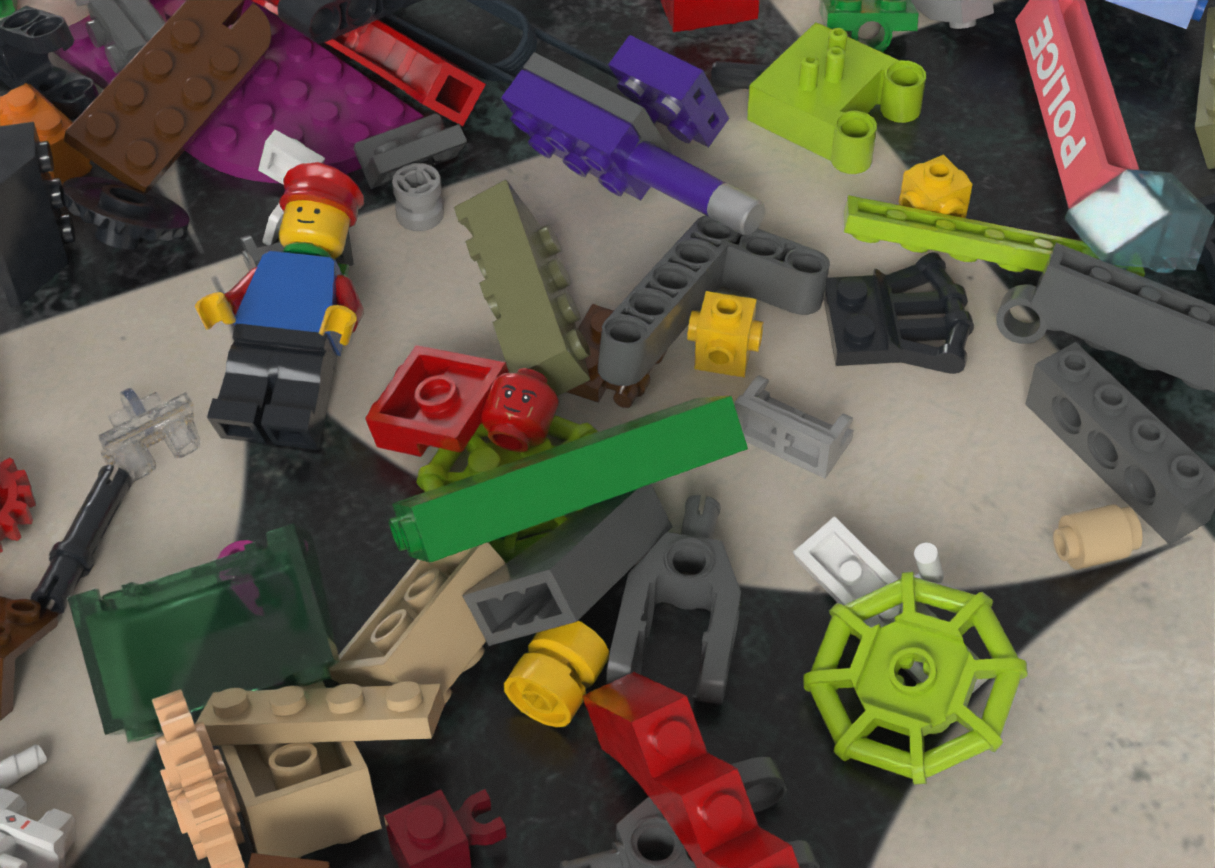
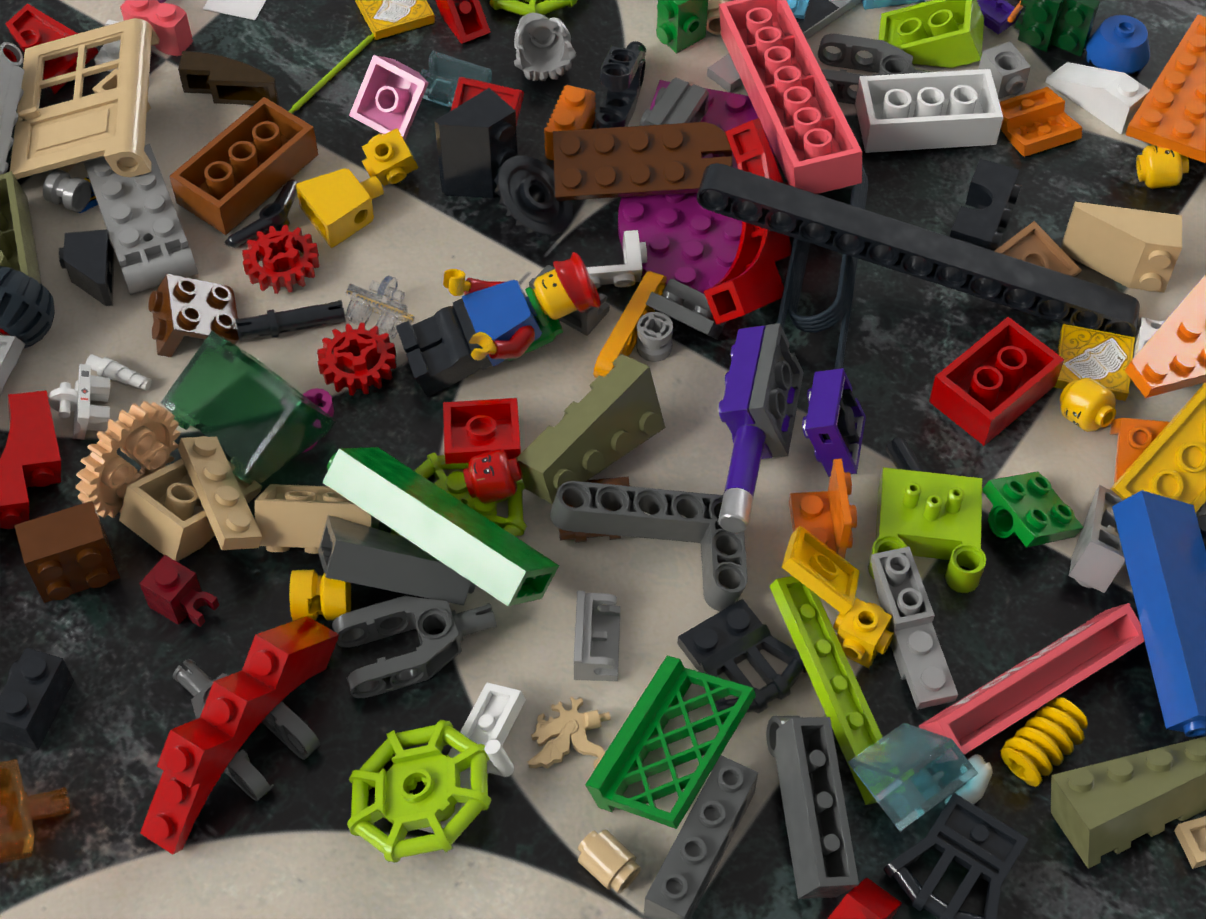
camera: 60 degrees right, 5 degrees up
yellow brick [687,291,764,378] -> none
none -> red gear [317,322,397,395]
none -> tan piece [528,696,611,769]
none -> green fence [585,655,756,829]
none -> light orange beam [593,271,667,378]
none -> yellow tile [781,526,860,616]
none -> orange bracket [789,459,857,559]
none -> light grey slope [871,547,958,710]
none -> yellow piece [1000,696,1088,787]

